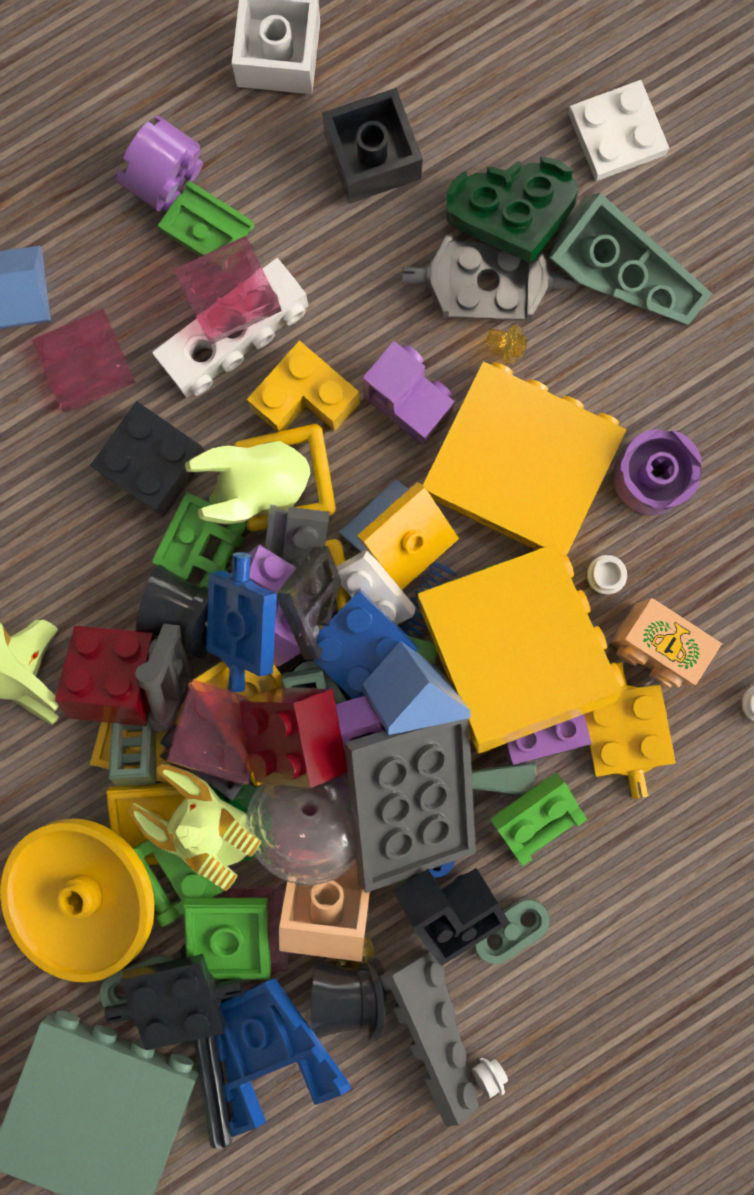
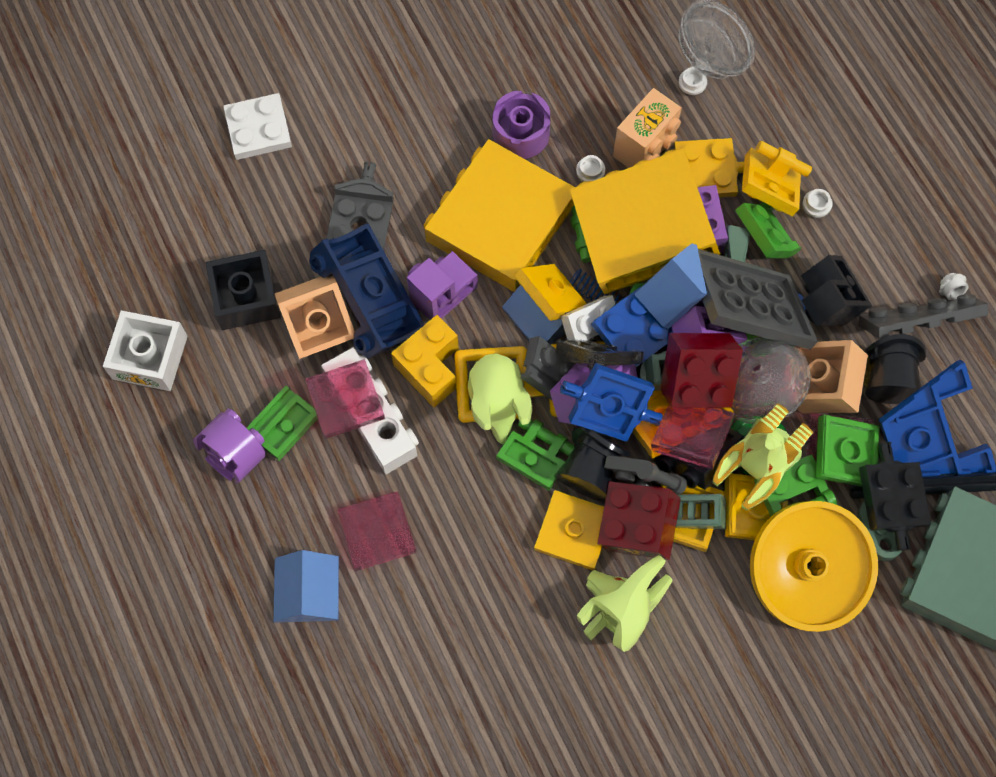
camera: 85 degrees left, 15 degrees down
black brick [90,401,205,518] -> none
dark green plate [446,157,578,263] -> none
sand green plate [475,898,549,964] -> none
clear yellow plate [485,325,527,365] -> none
sand green wedge [549,193,713,325] -> none
none -> light nougat brick [275,275,355,359]
none -> dark blue piece [309,223,424,358]
none -> yellow plate [534,490,604,571]
none -> yellow plate [742,141,812,217]
none -> white plate [802,189,832,218]

